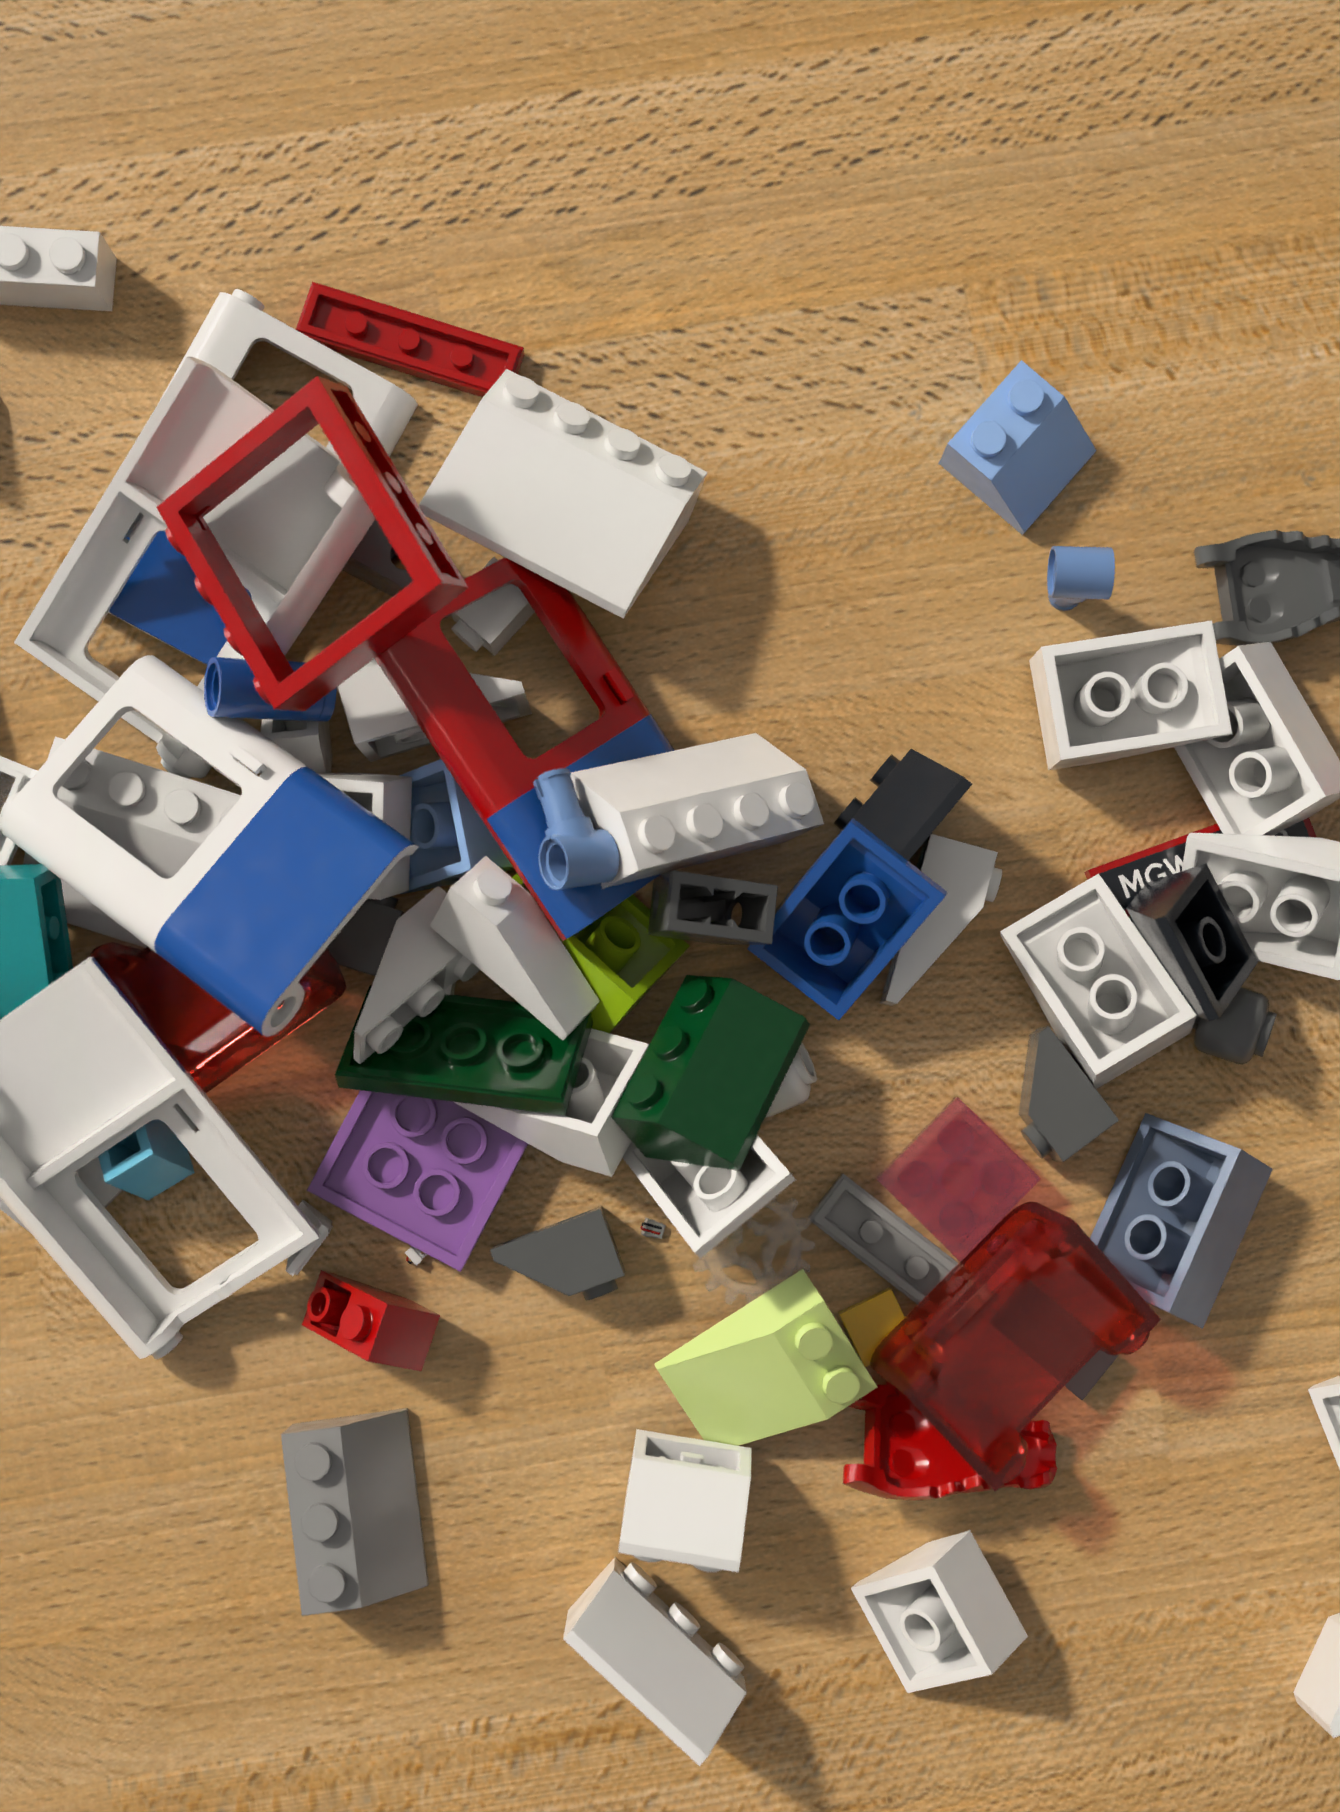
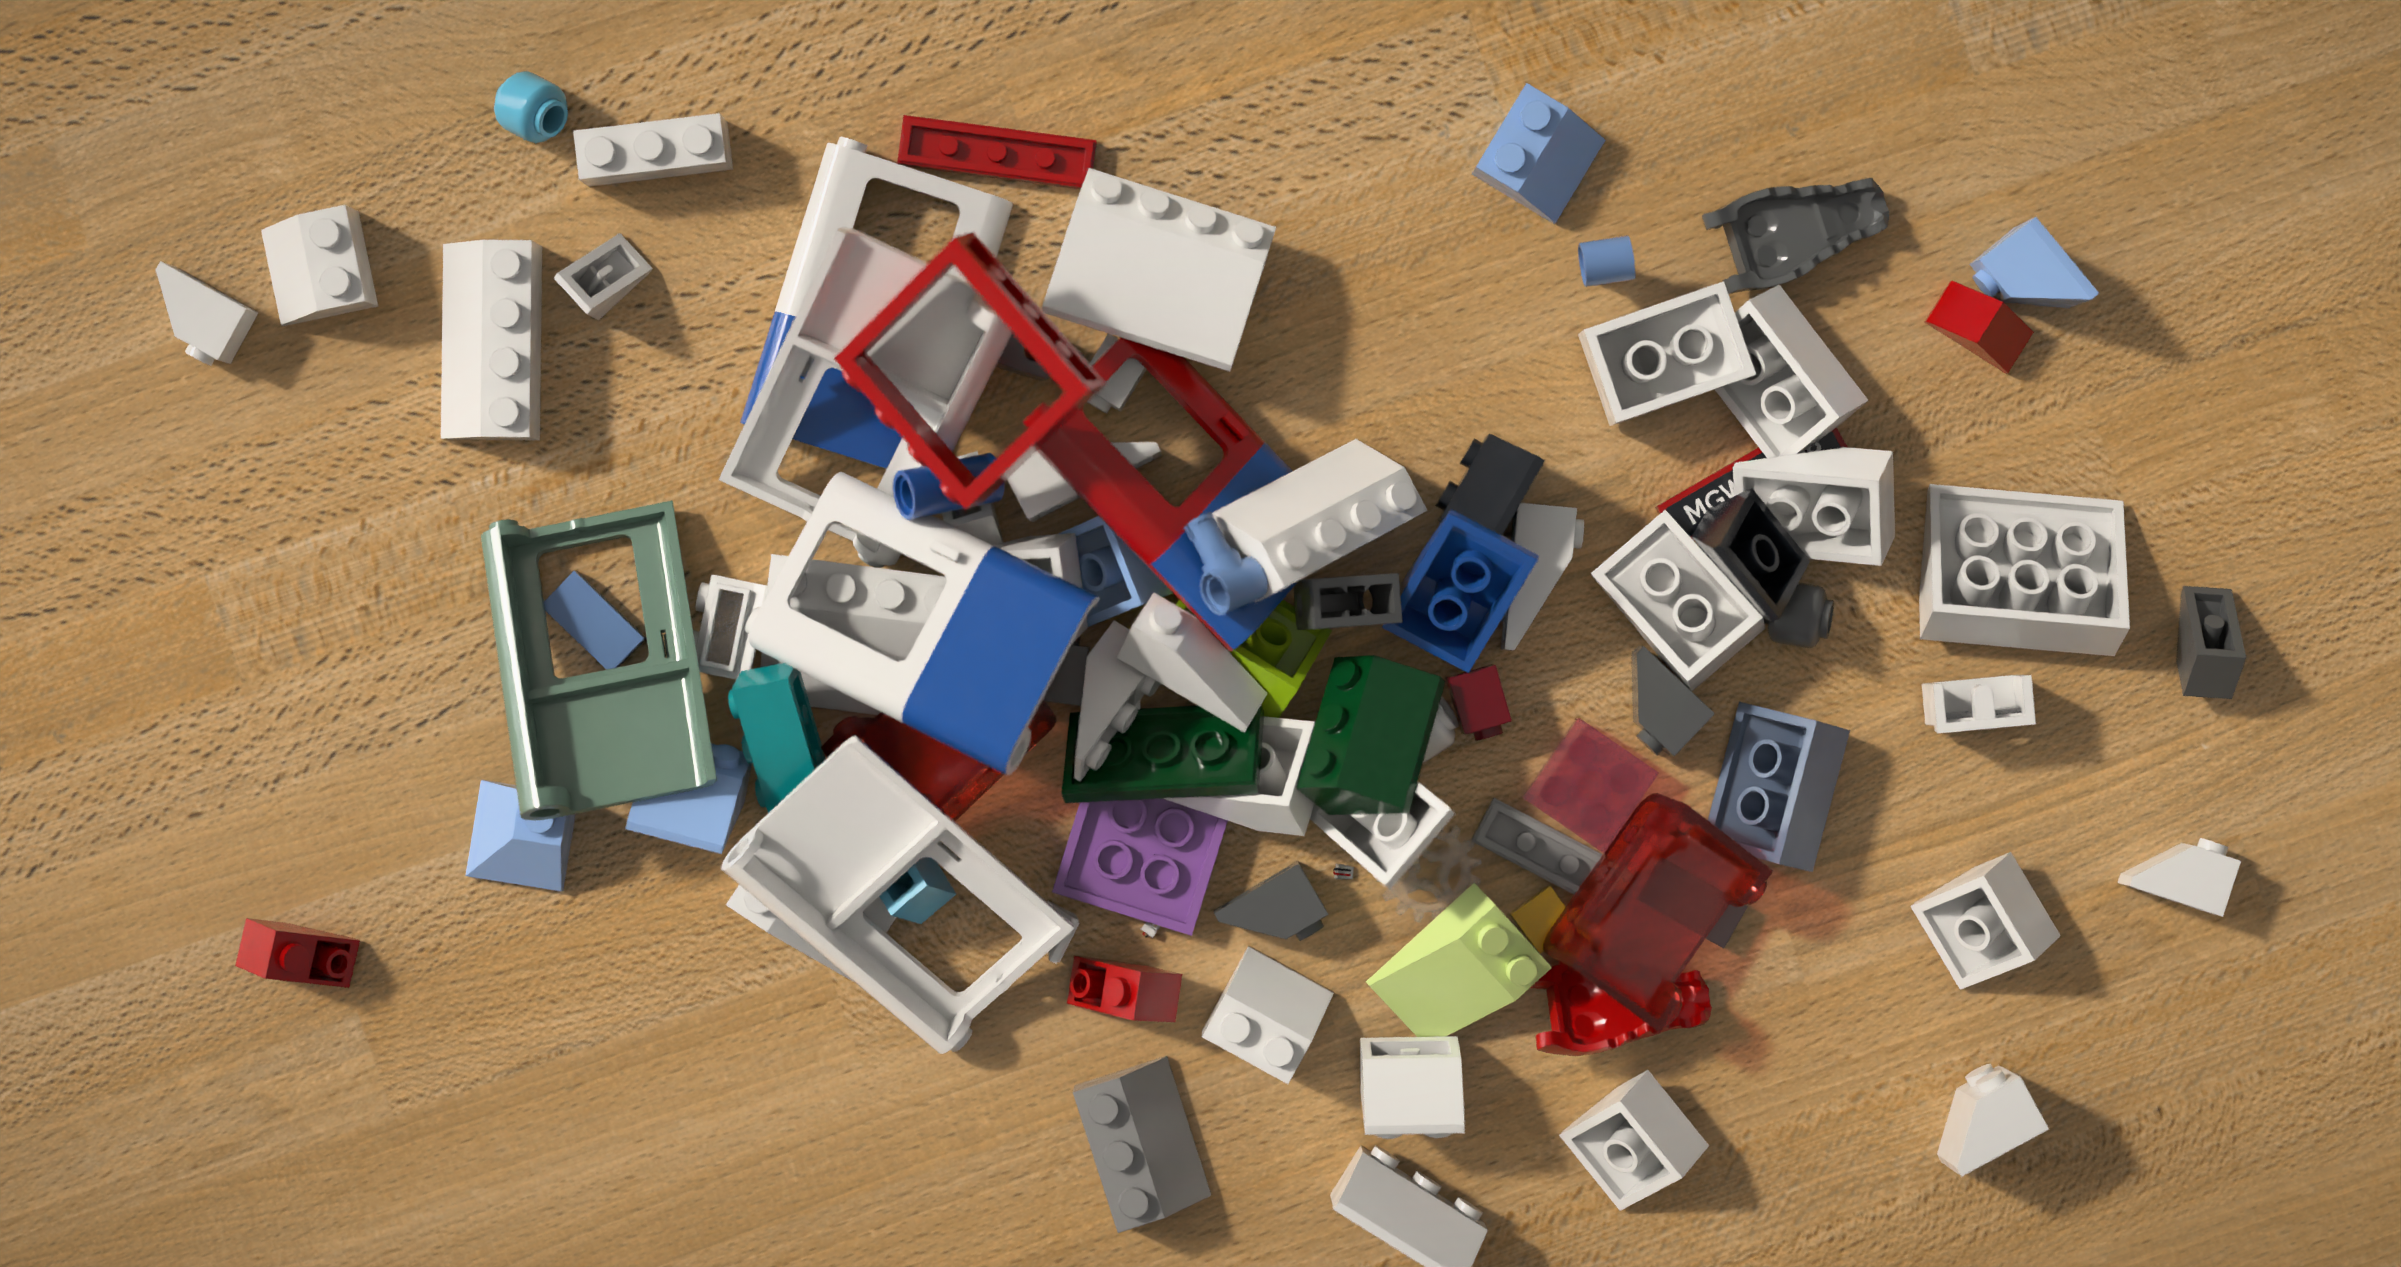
camera: 10 degrees left, 5 degrees up
none -> white slope [1202,946,1334,1084]
none -> dark red brick [1445,664,1512,741]

